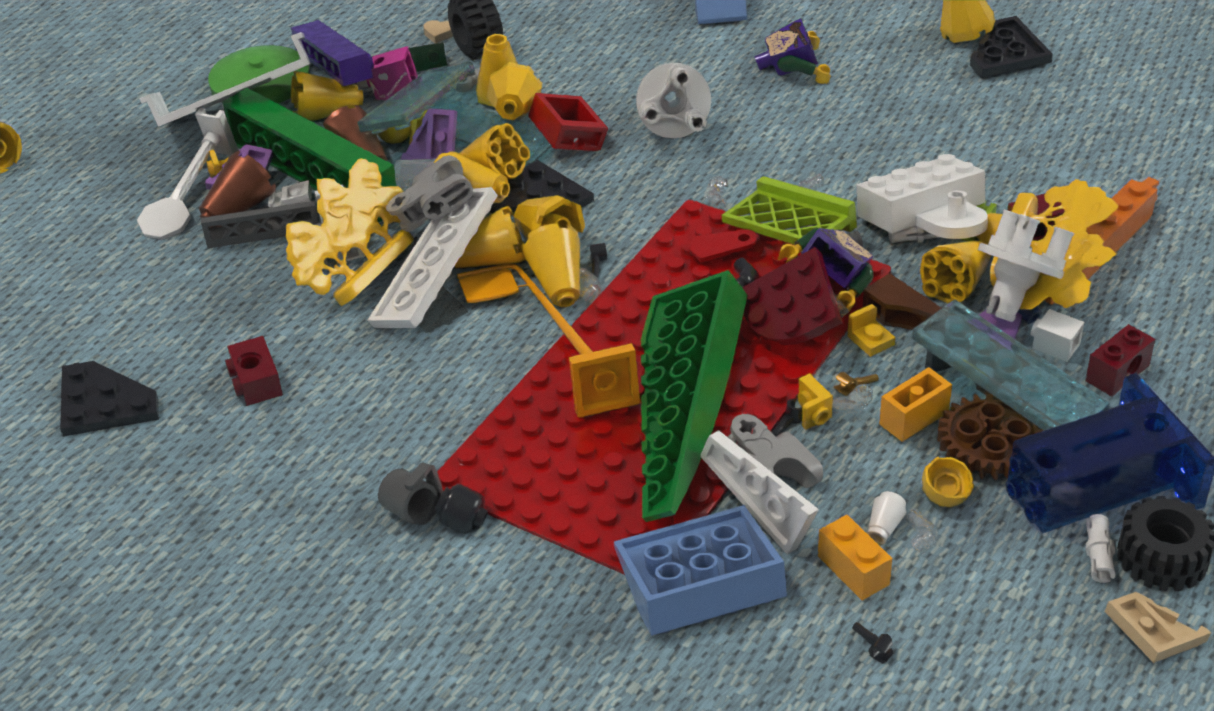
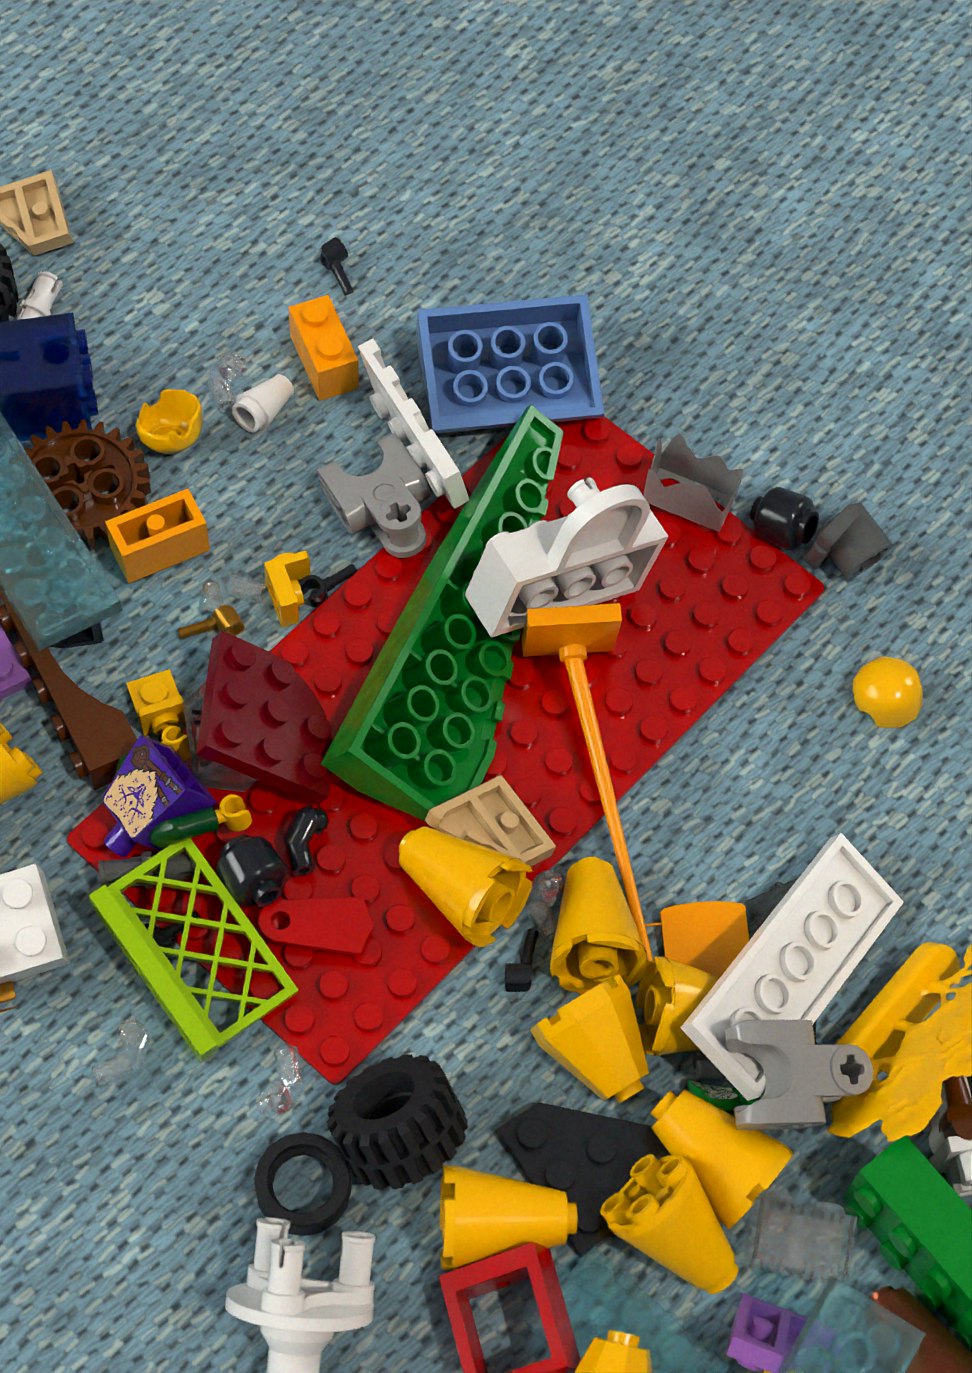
camera: 175 degrees left, 20 degrees up
none -> black head [216,835,288,907]
none -> black tyre [254,1132,352,1236]
none -> black tyre [327,1054,468,1190]
none -> yellow cone [398,826,533,947]
none -> tan wing [425,775,556,866]
none -> yellow cone [440,1165,577,1270]
none -> white brick [465,477,668,638]
none -> light grey piece [643,433,743,532]
none -> yellow hair [852,656,923,728]

